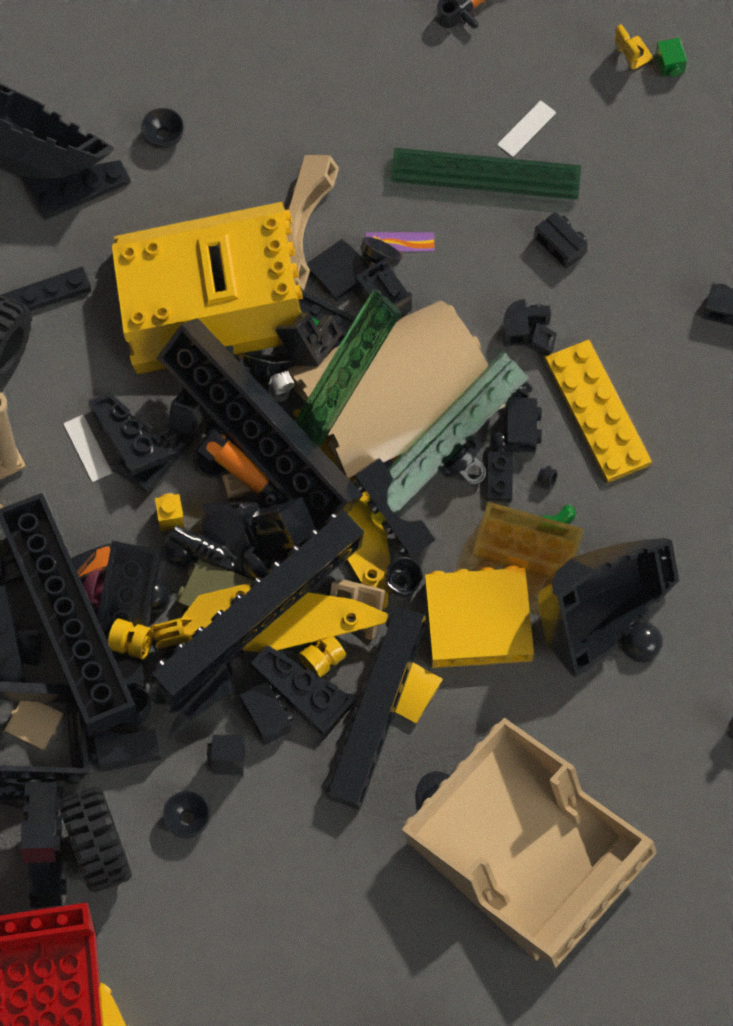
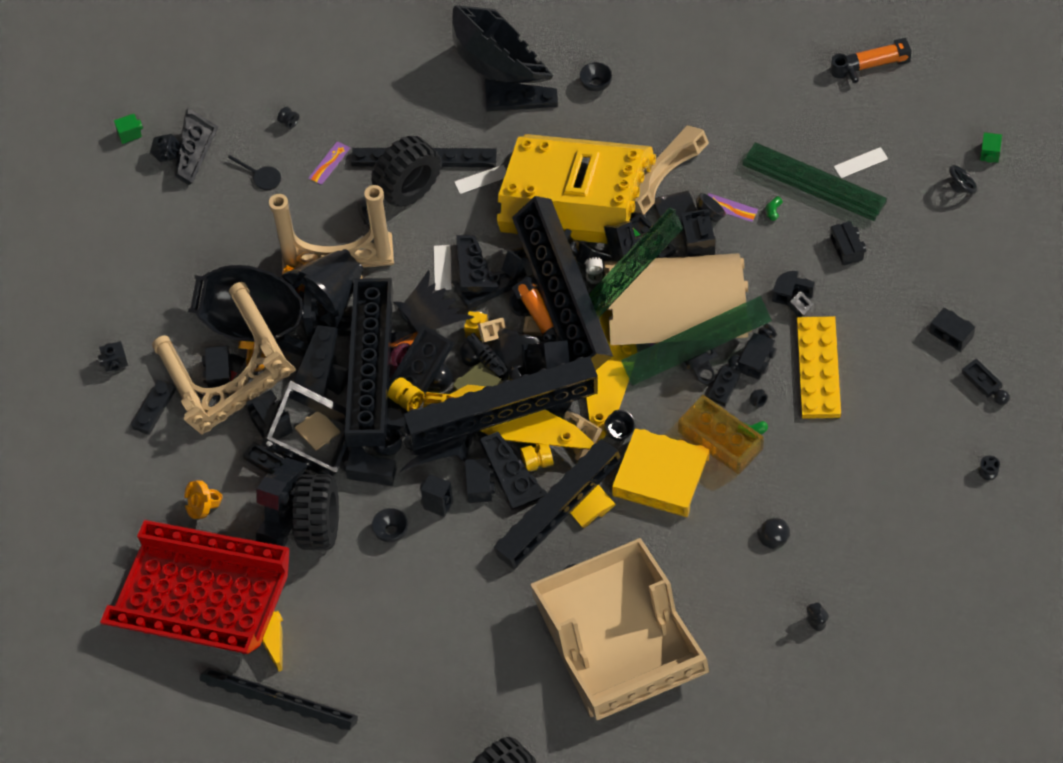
camera: 30 degrees right, 10 degrees down
black arch [352,458,436,557] -> none
black windscreen [538,538,680,677] -> none
yellow piece [614,24,654,70] -> none
none -> black piece [393,270,474,334]
none -> white sticker [455,165,506,194]
none -> tan slope [478,318,506,343]
none -> green arm [765,196,783,221]
none -> black piece [949,165,977,194]

